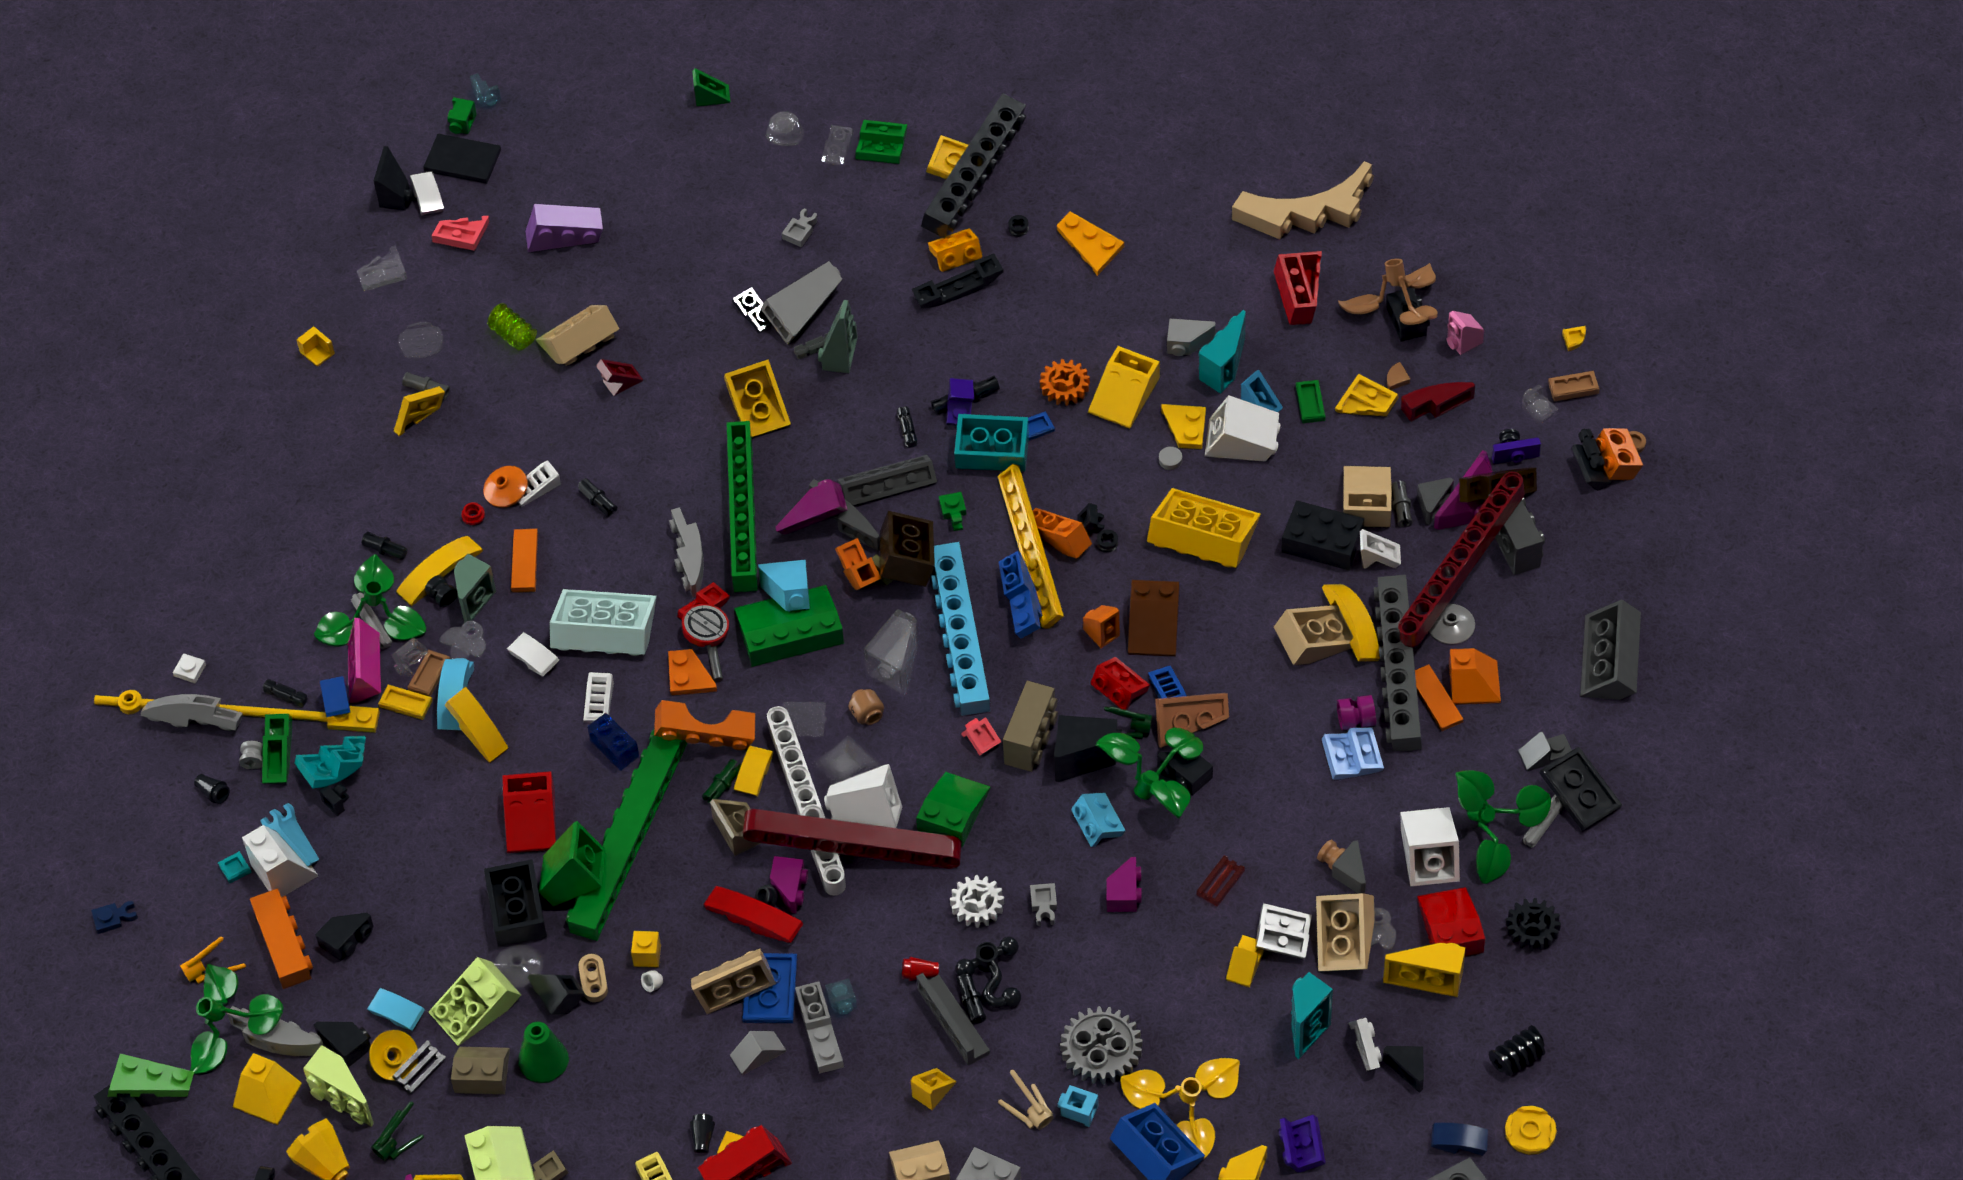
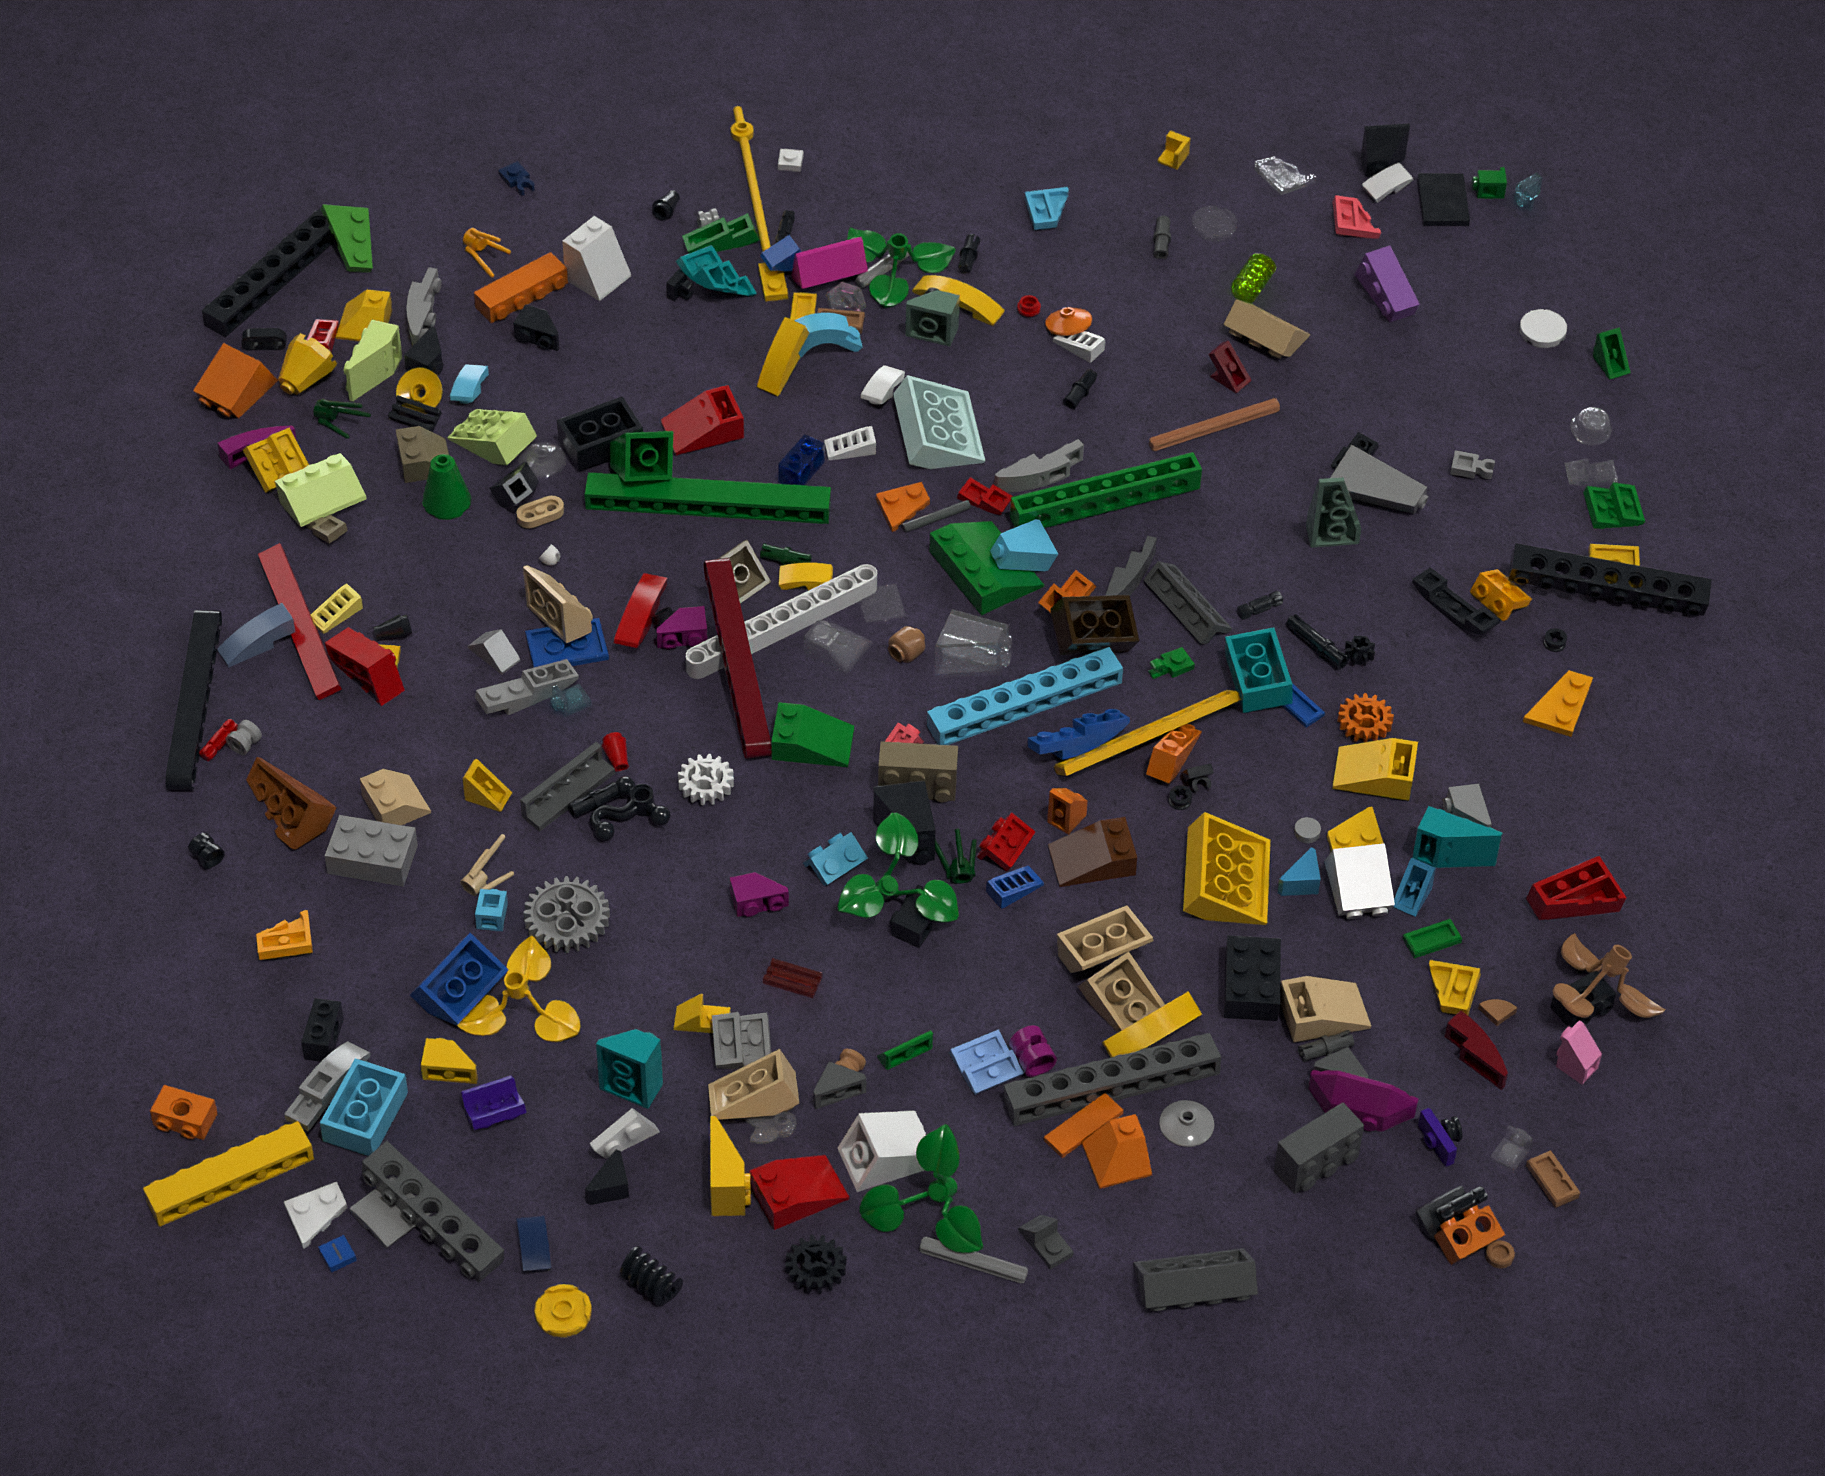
camera: 70 degrees right, 5 degrees down
light grey slope [141,694,243,730] -> none
green plant [190,964,283,1074] -> none
medium azure flag [260,803,319,866] -> none
yellow wing [394,386,445,436] -> none
clear plate [439,621,486,659] -> none
orange tile [511,529,538,592] -> none
yellow brick [631,931,661,967] -> none
orange arch [654,700,755,750] -> none
tile [681,604,729,647] -> none
yellow slope [724,360,791,437] -> none
magenta slope [775,479,848,535] -> none
white slope [824,764,902,828] -> none
dark purple slope [946,378,974,425] -> none
light grey plate [1030,883,1057,926] -> none
nougat wing [1155,693,1229,748] -> none
tan arch [1232,161,1374,239] -> none
white slope [1360,529,1401,568] -> none
dark red beam [1398,472,1525,647] -> none
dark brown slope [1459,467,1537,503] -> none
black tile [1539,747,1622,831] -> none
yellow tile [1562,326,1586,351] -> none
none -> red slope [307,319,339,352]
none -> green slope [877,1030,933,1070]
none -> medium azure wing [1025,187,1069,230]
none -> tan slope [1057,905,1153,973]
none -> nougat axle [1149,398,1280,451]
none -> dark azure slope [1278,847,1321,896]
none -> black gear [1345,635,1375,666]
none -> white tile [1520,309,1567,348]

